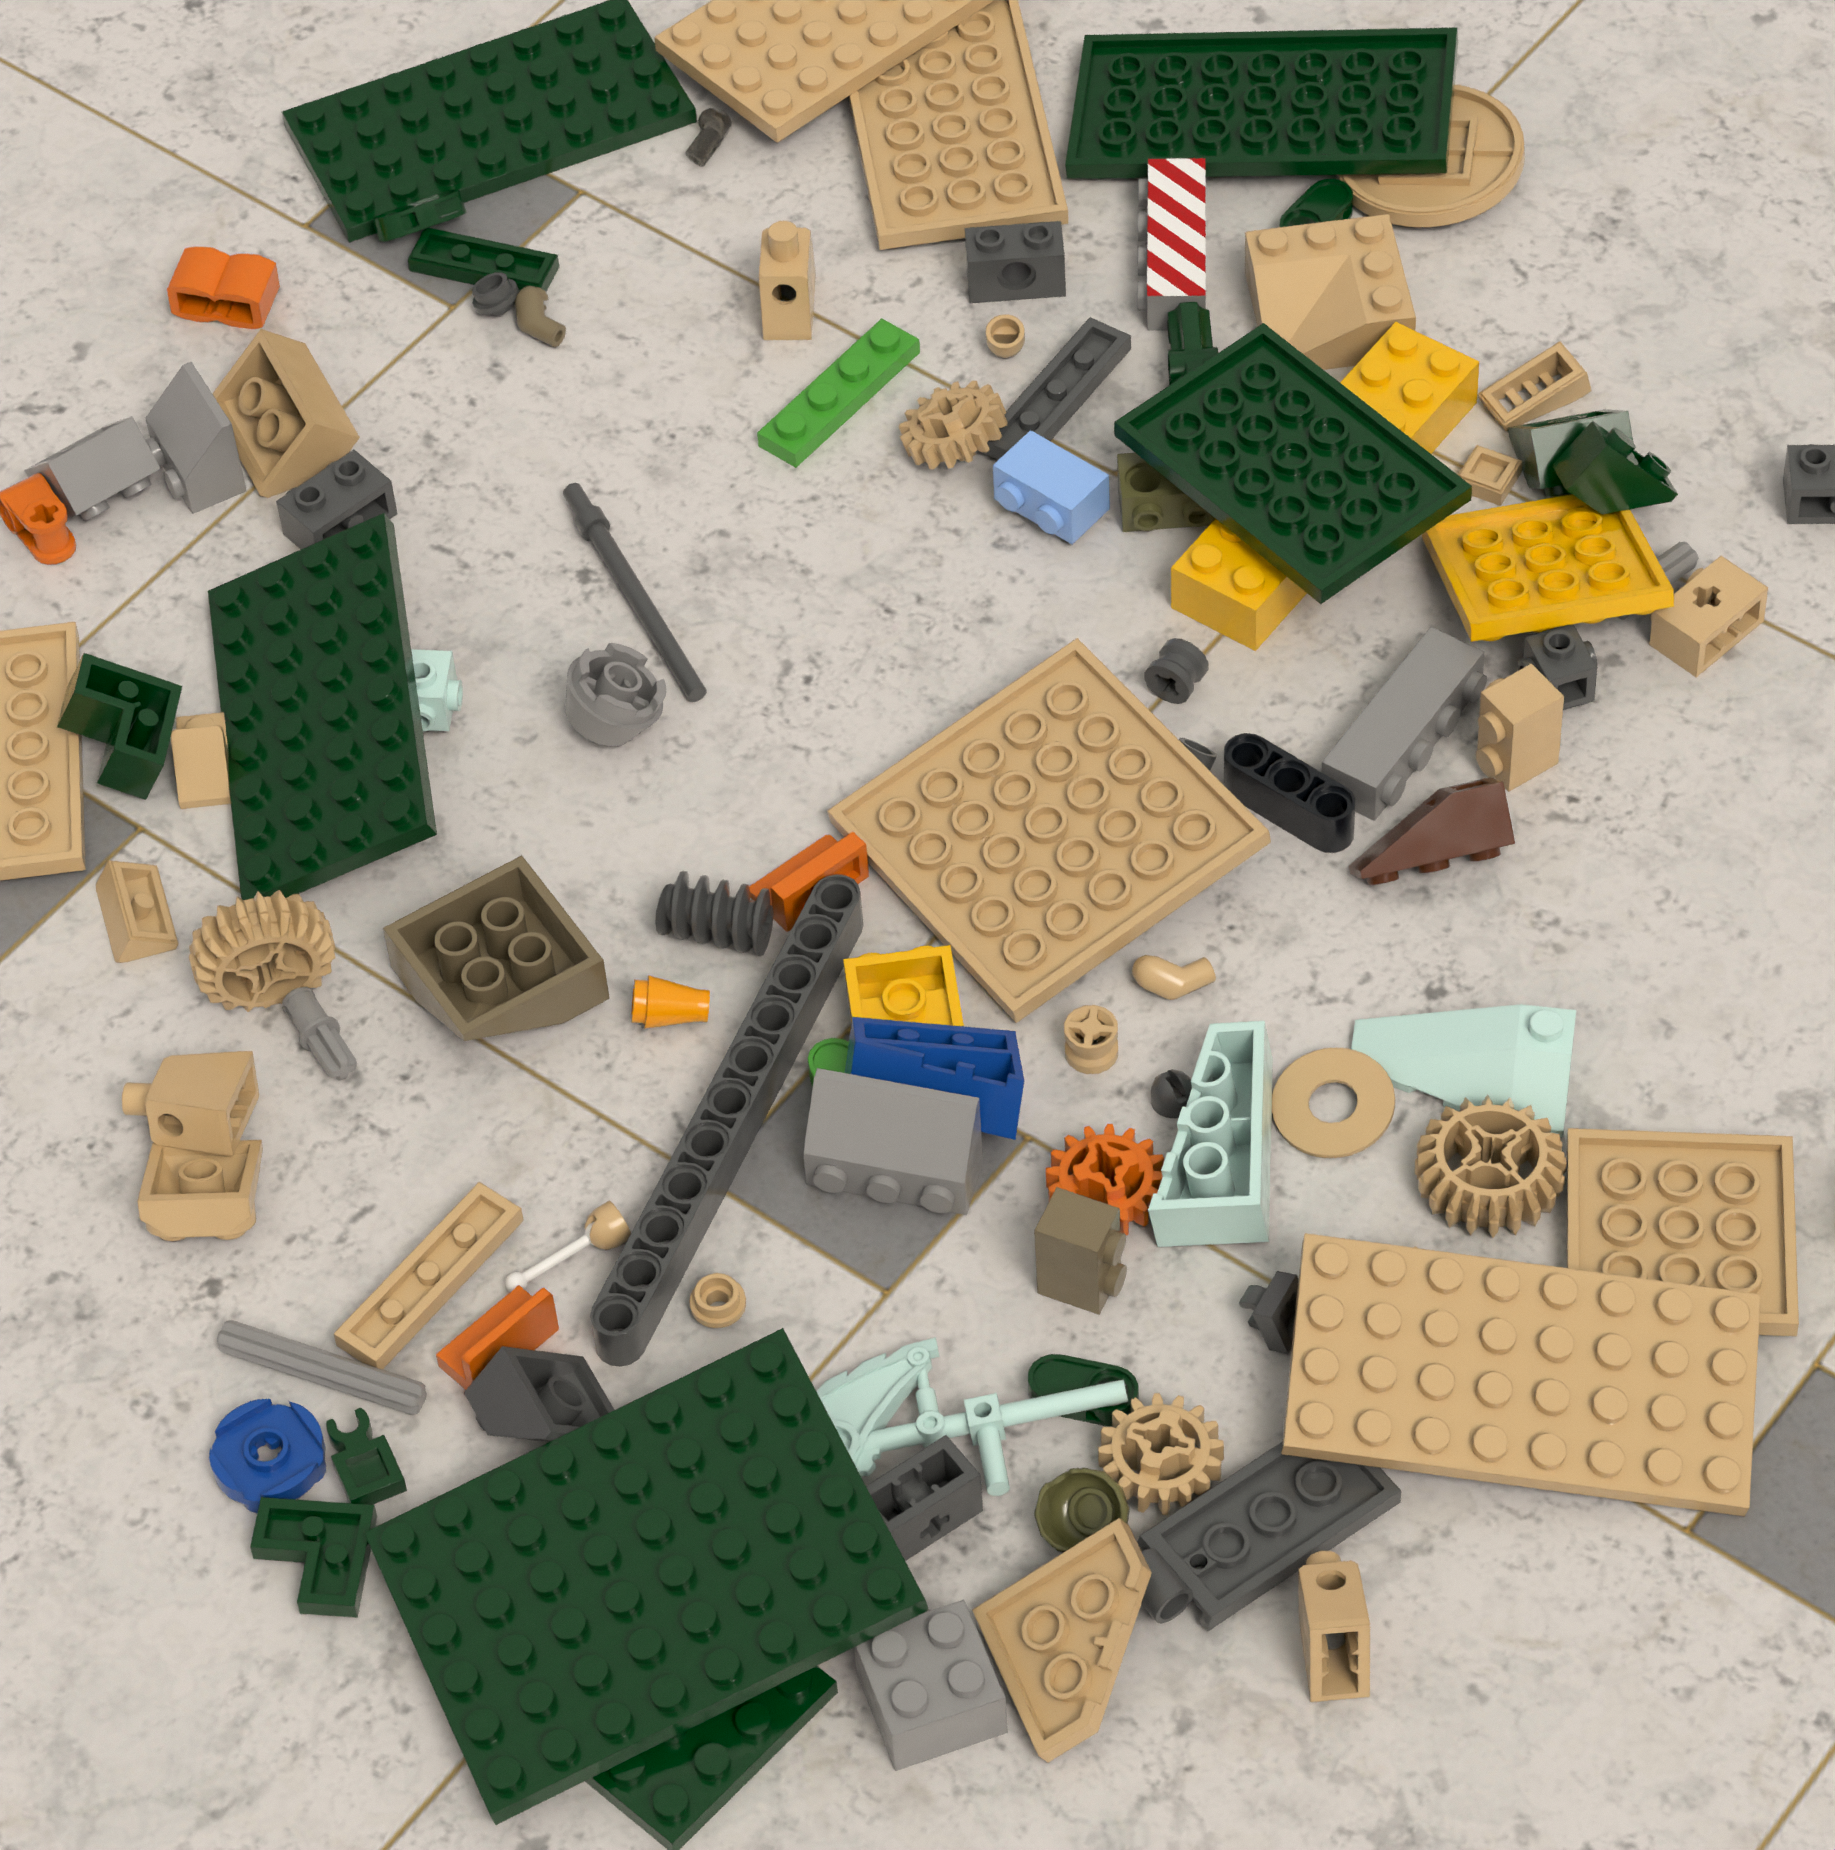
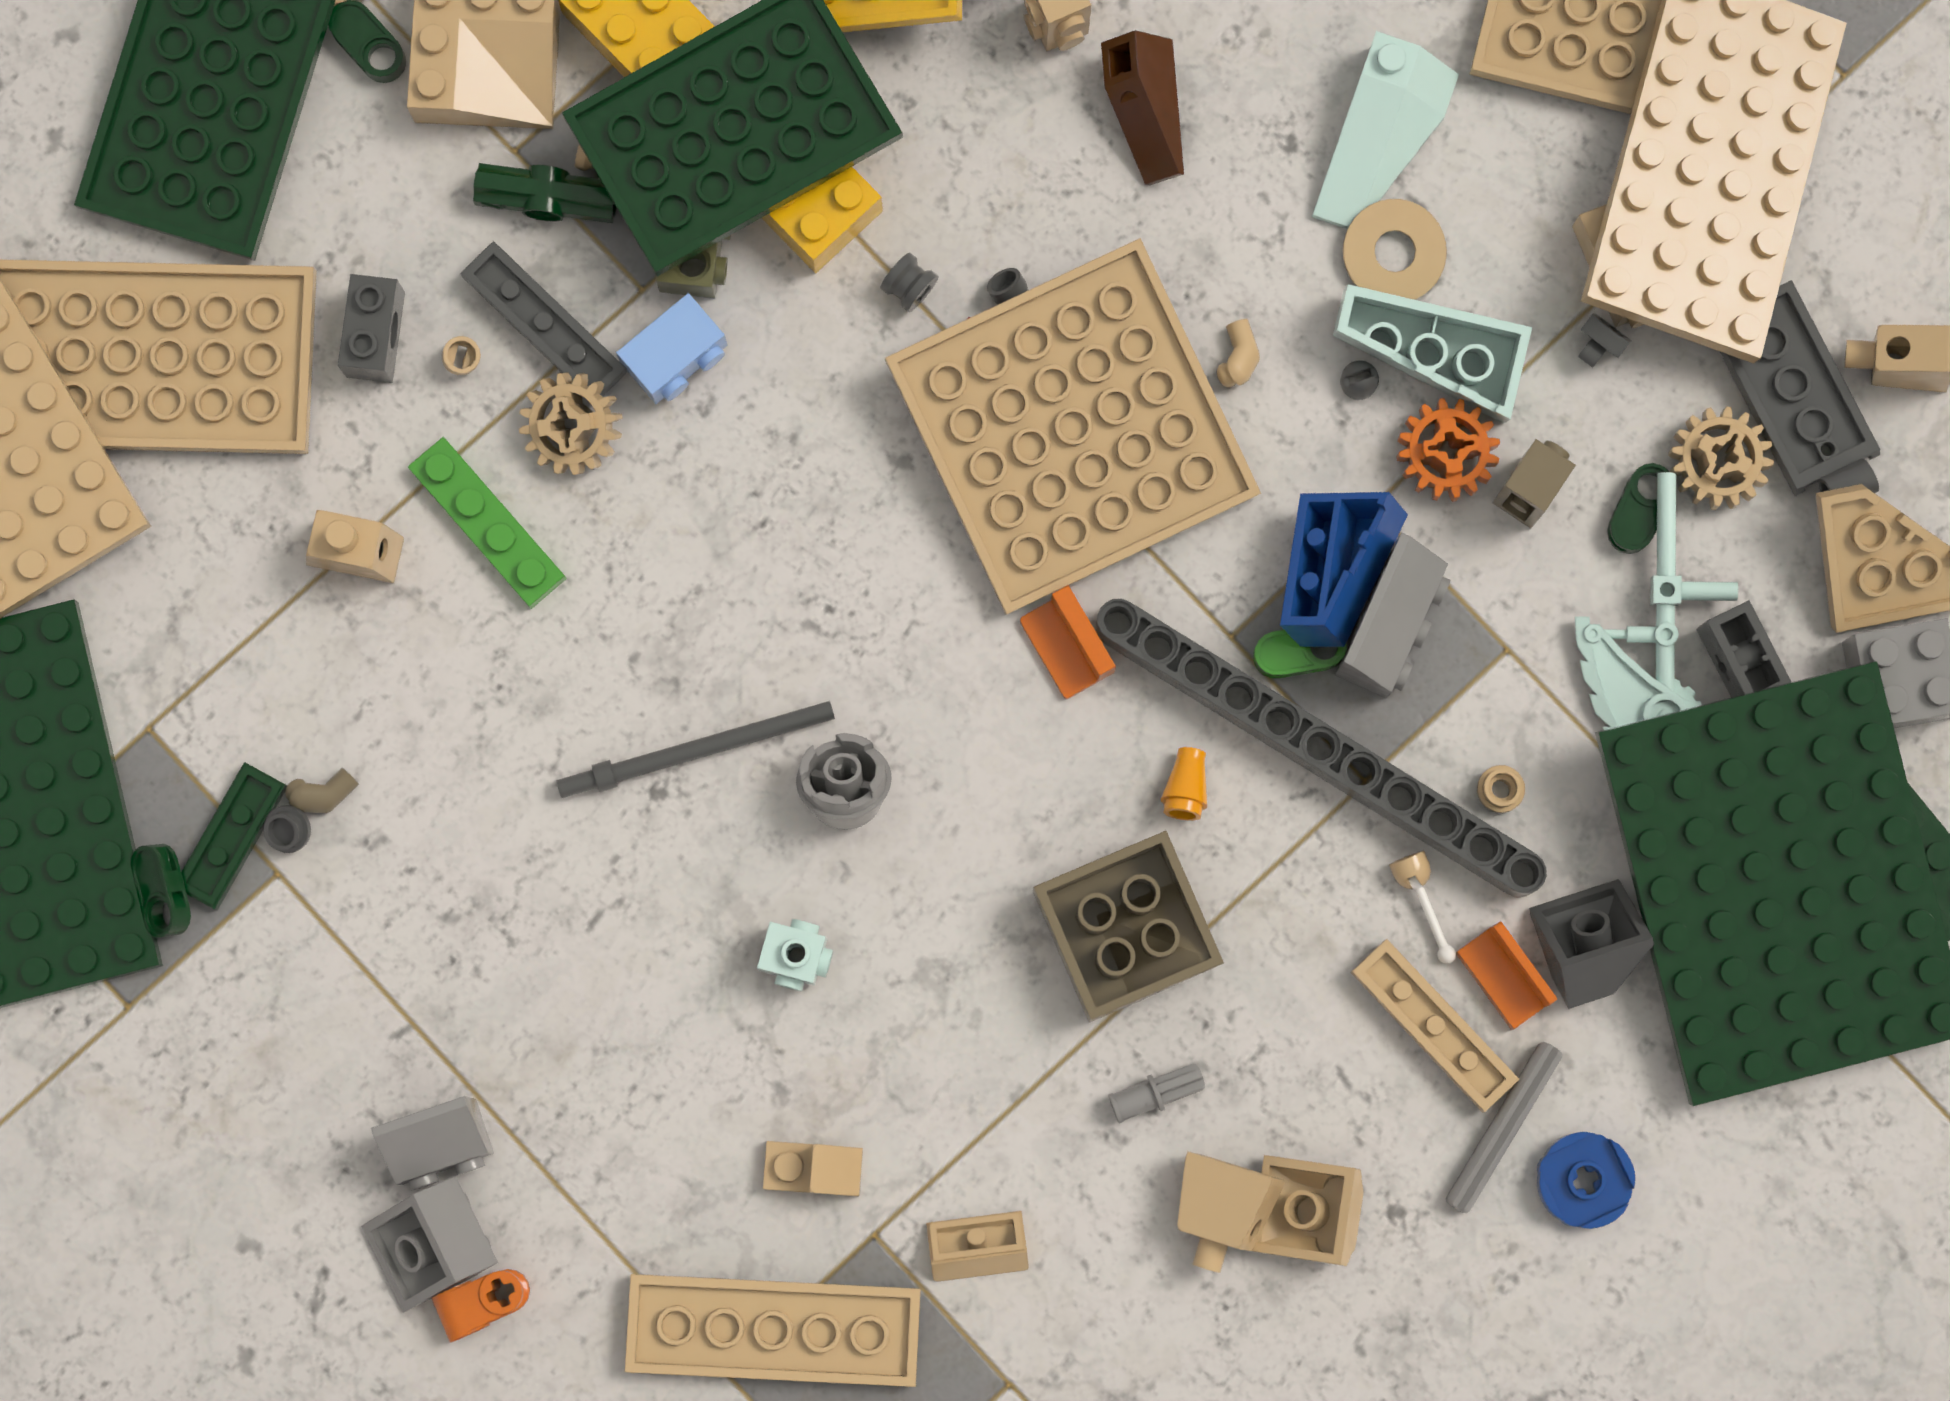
camera: 85 degrees left, 30 degrees up
dark green brick [57,653,182,800] -> none
orange brick [167,247,280,329] -> none
tan gear [189,890,335,1012] -> none
dark green plate [208,513,437,900] -> none
tan slope [213,329,360,498] -> none
dark green plate [250,1497,377,1618] -> none
dark grey brick [276,449,398,550] -> none
dark green plate [326,1408,407,1505] -> none
dark grey piece [655,871,773,956] -> none
clear smoke arm [685,108,732,167] -> none
yellow plate [843,945,964,1027] -> none
olive hair [1034,1468,1130,1553] -> none
tan wheel [1064,1005,1119,1074] -> none
brick [1137,158,1206,330] -> none
black beam [1224,733,1355,853] -> none
light grey brick [1321,627,1487,821] -> none
tan gear [1414,1094,1567,1238] -> none

